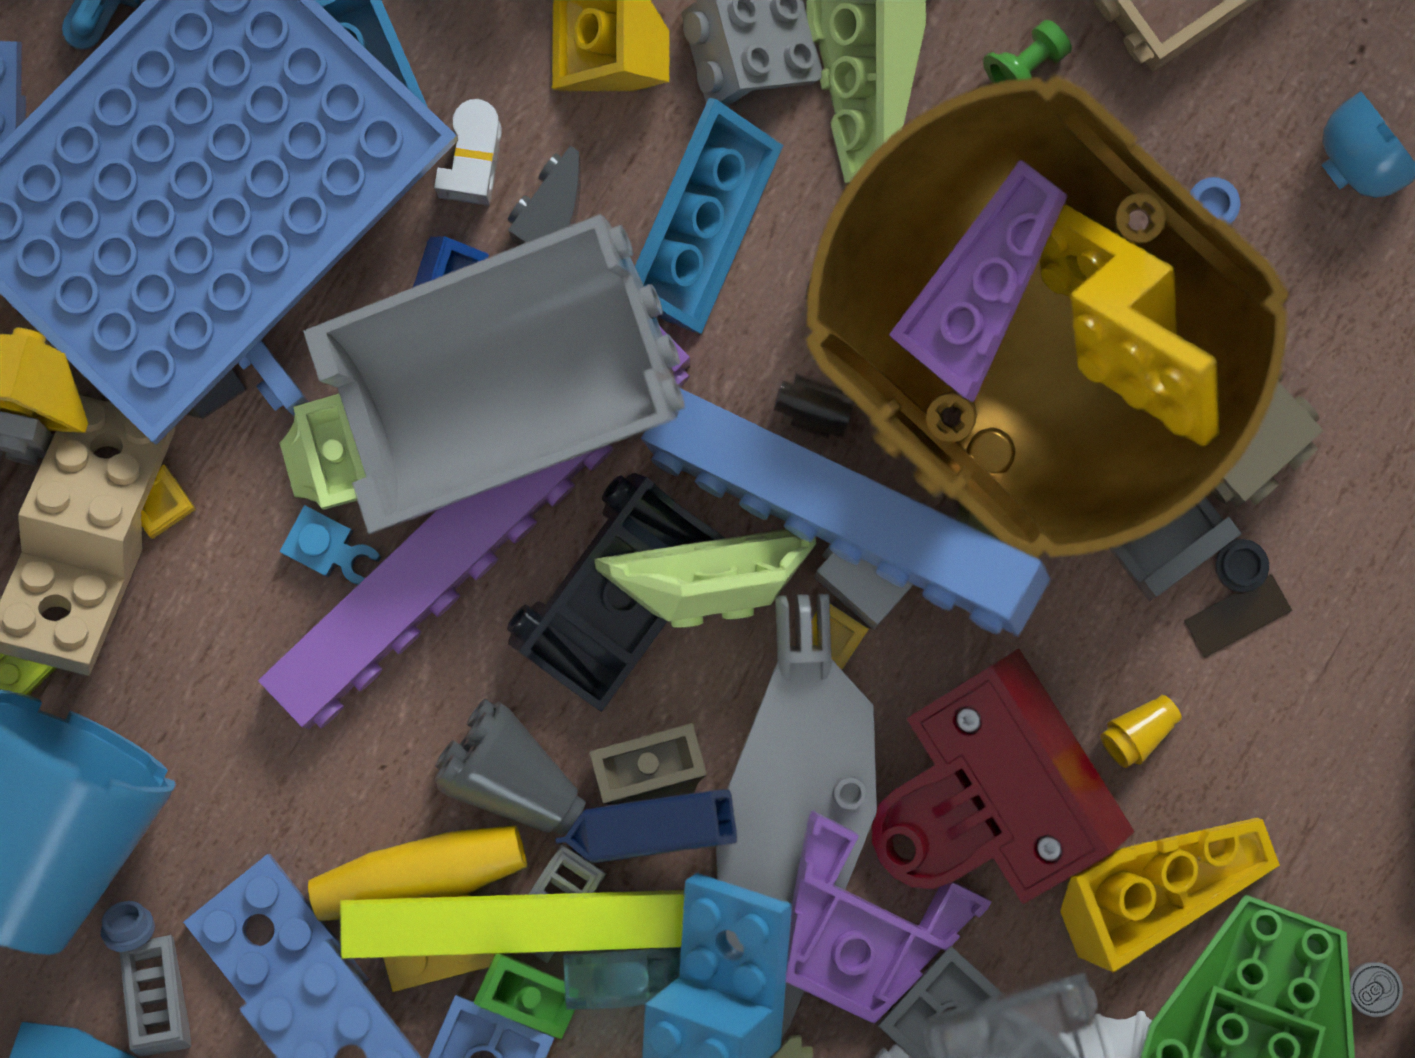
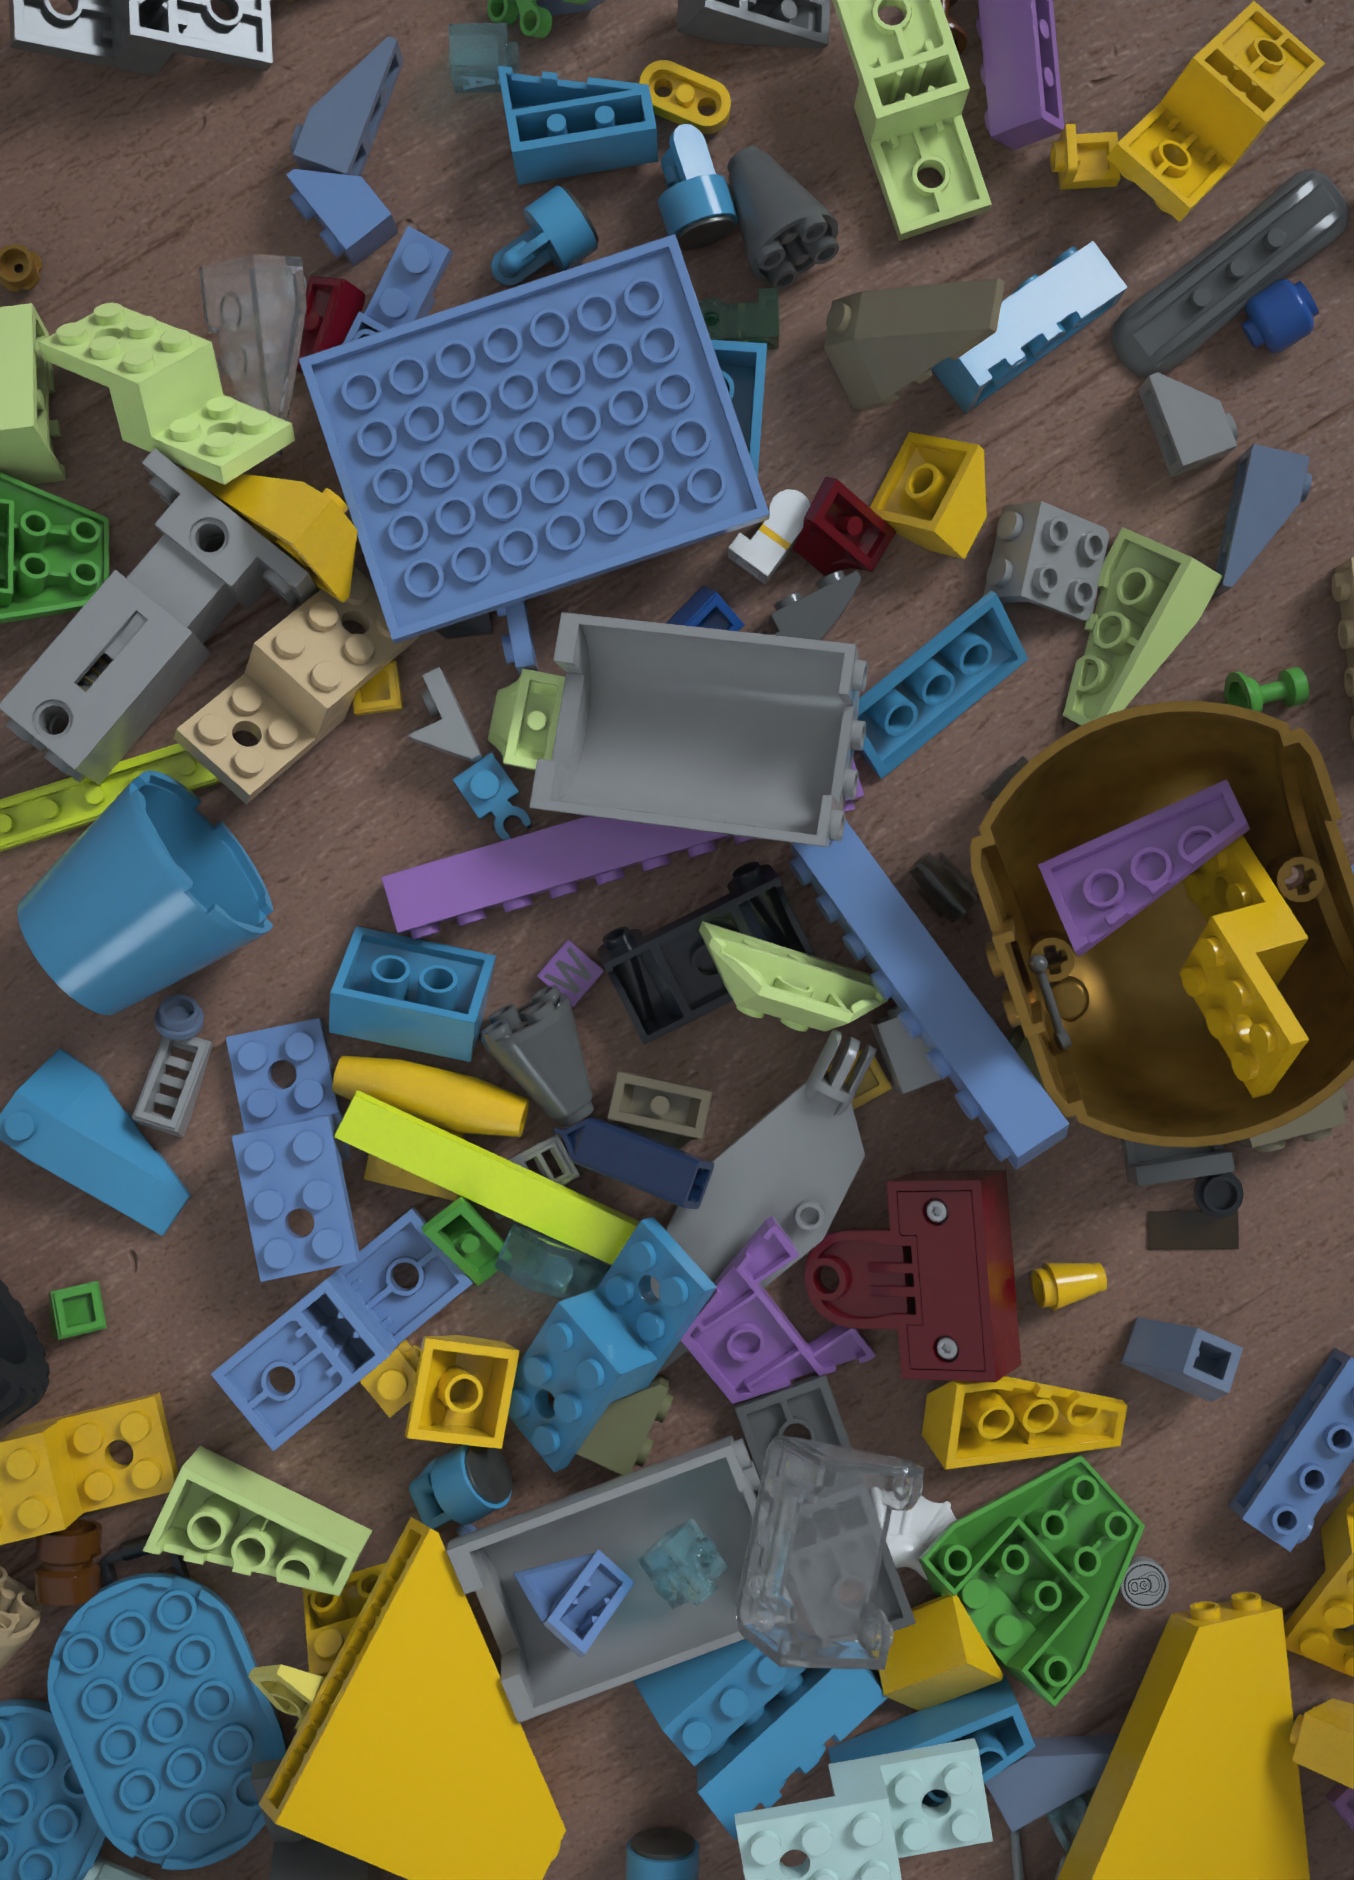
camera: 20 degrees right, 5 degrees up
none -> dark azure slope [329,926,496,1062]
none -> light grey slope [408,667,483,764]
none -> medium lavender tile [537,940,605,1007]
none -> dark red slope [793,477,897,576]
none -> dark grey hinge [1028,954,1072,1051]
none -> sand blue slope [1120,1317,1243,1402]

